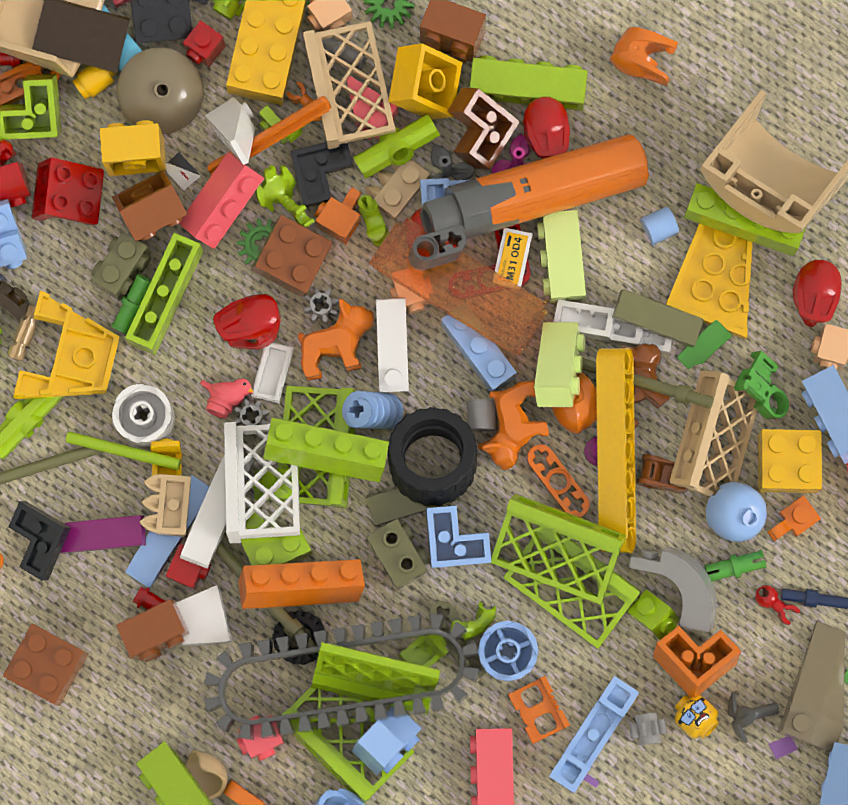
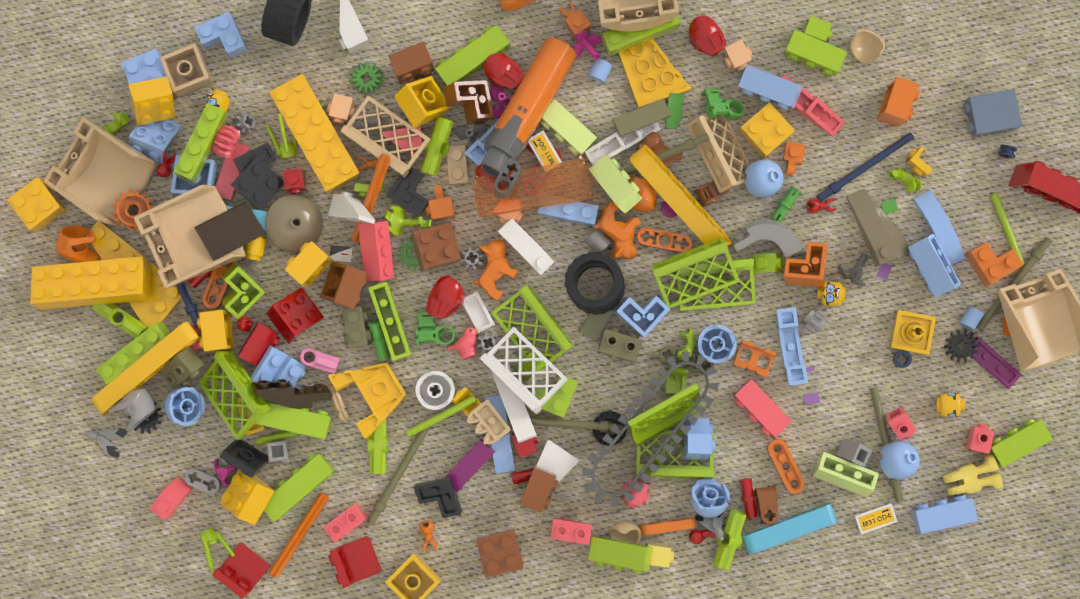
camera: 40 degrees left, 5 degrees up
orange brick [238,559,365,609] -> none
lime brick [263,418,389,483] -> none
light blue piece [342,391,404,430] -> none
lime piece [358,195,390,246] -> none
none -> bright pink piece [300,348,340,374]
none -> bright green piece [415,312,456,345]
none -> coral brick [550,518,592,545]
none -> orange brick [559,2,591,40]
none -> dark pink plant [573,30,603,60]

